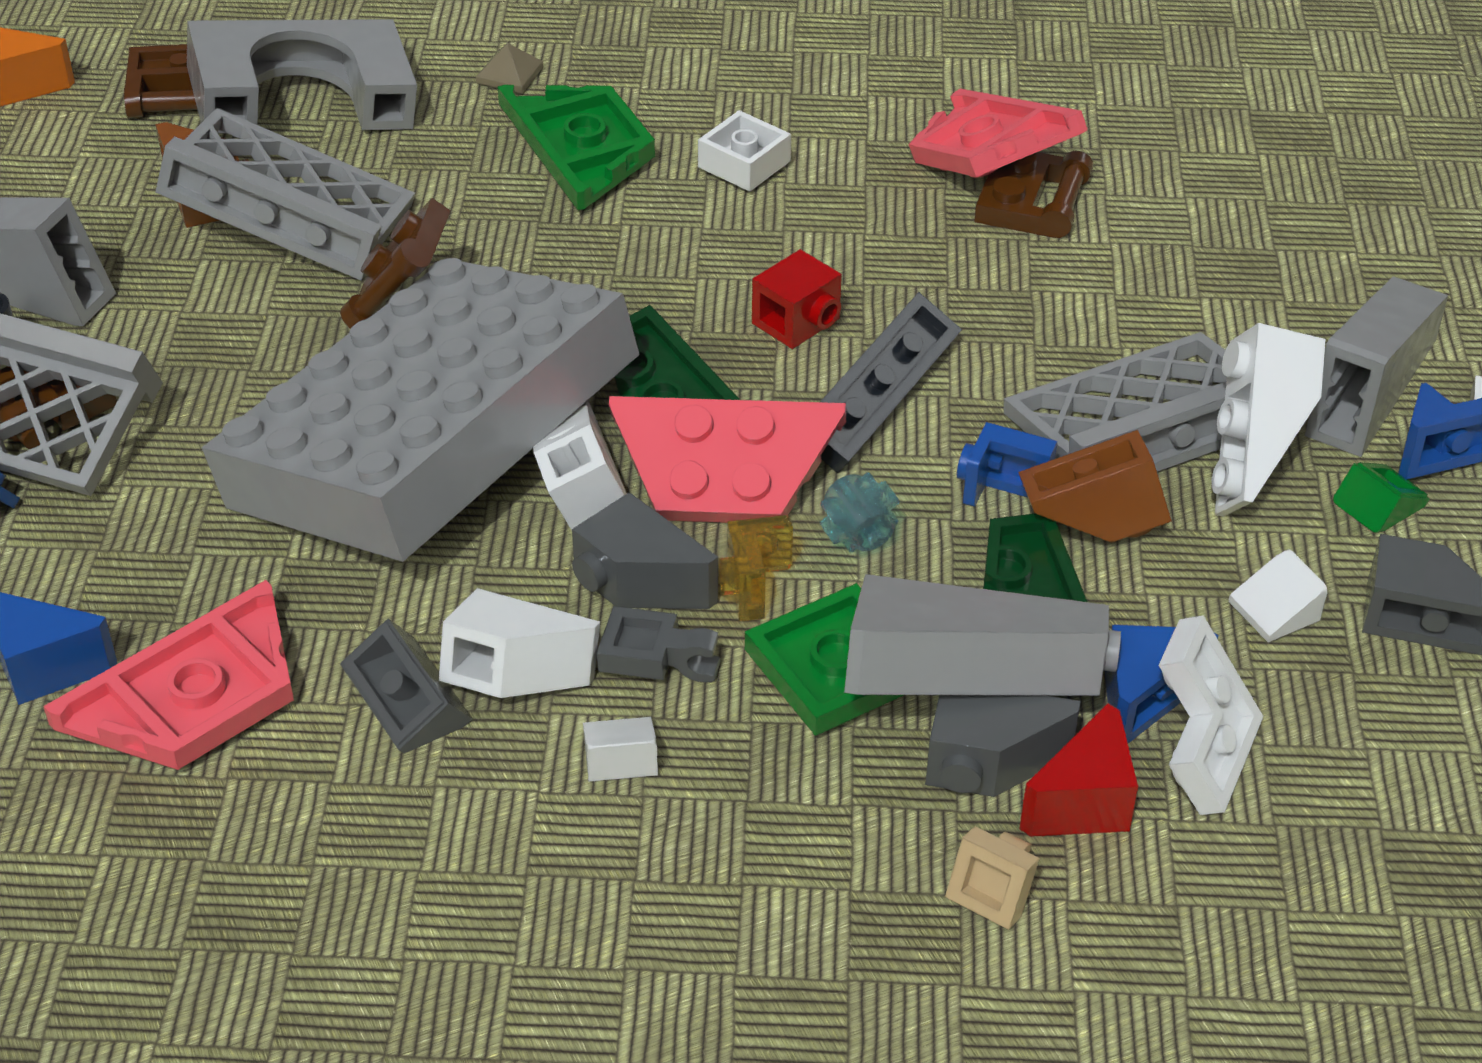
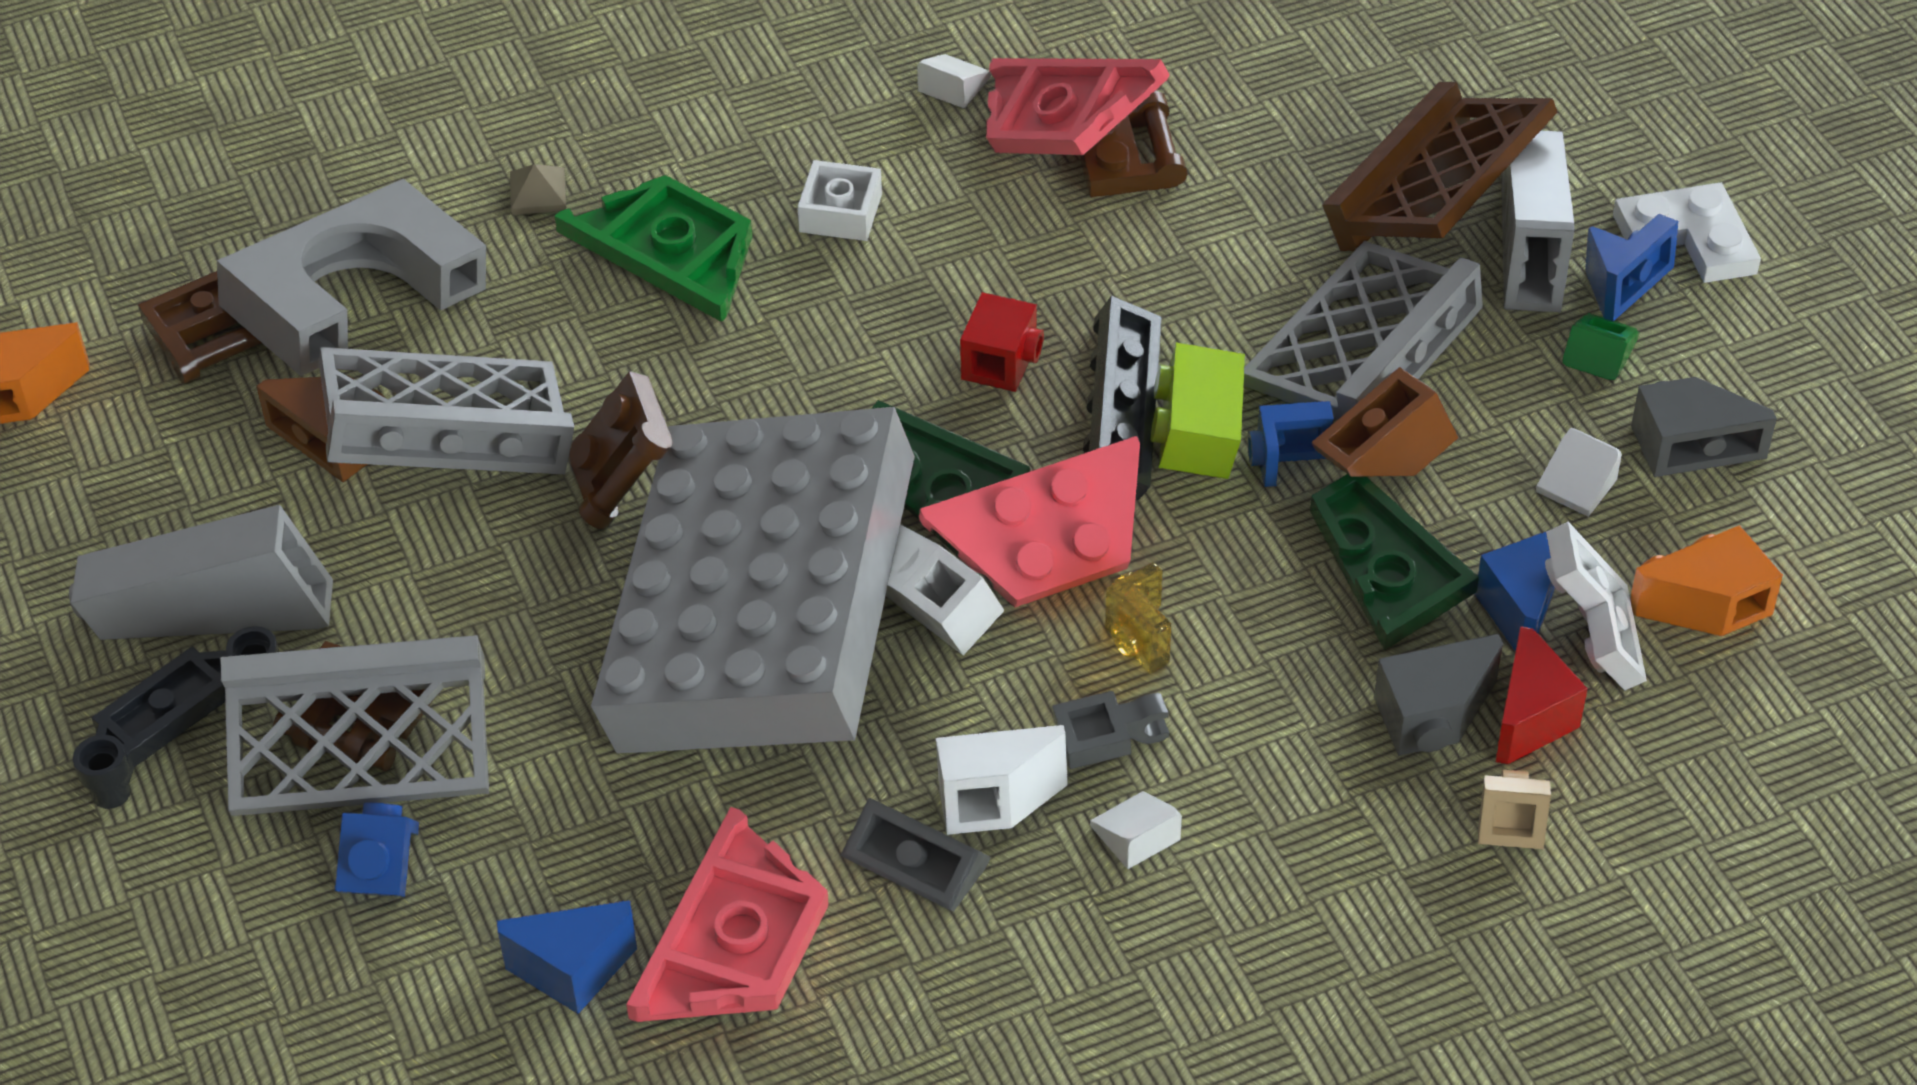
camera: 25 degrees left, 5 degrees up
dark grey slope [572,492,718,609] -> none
green plate [744,583,904,736] -> none
clear light blue gear [819,472,900,552] -> none
light grey slope [844,574,1121,696] -> none
white slope [1212,323,1326,517] -> none
none -> white slope [917,54,991,109]
none -> lime brick [1151,342,1245,479]
none -> reddish brown fence [1322,82,1558,251]
none -> orange slope [1630,525,1783,636]

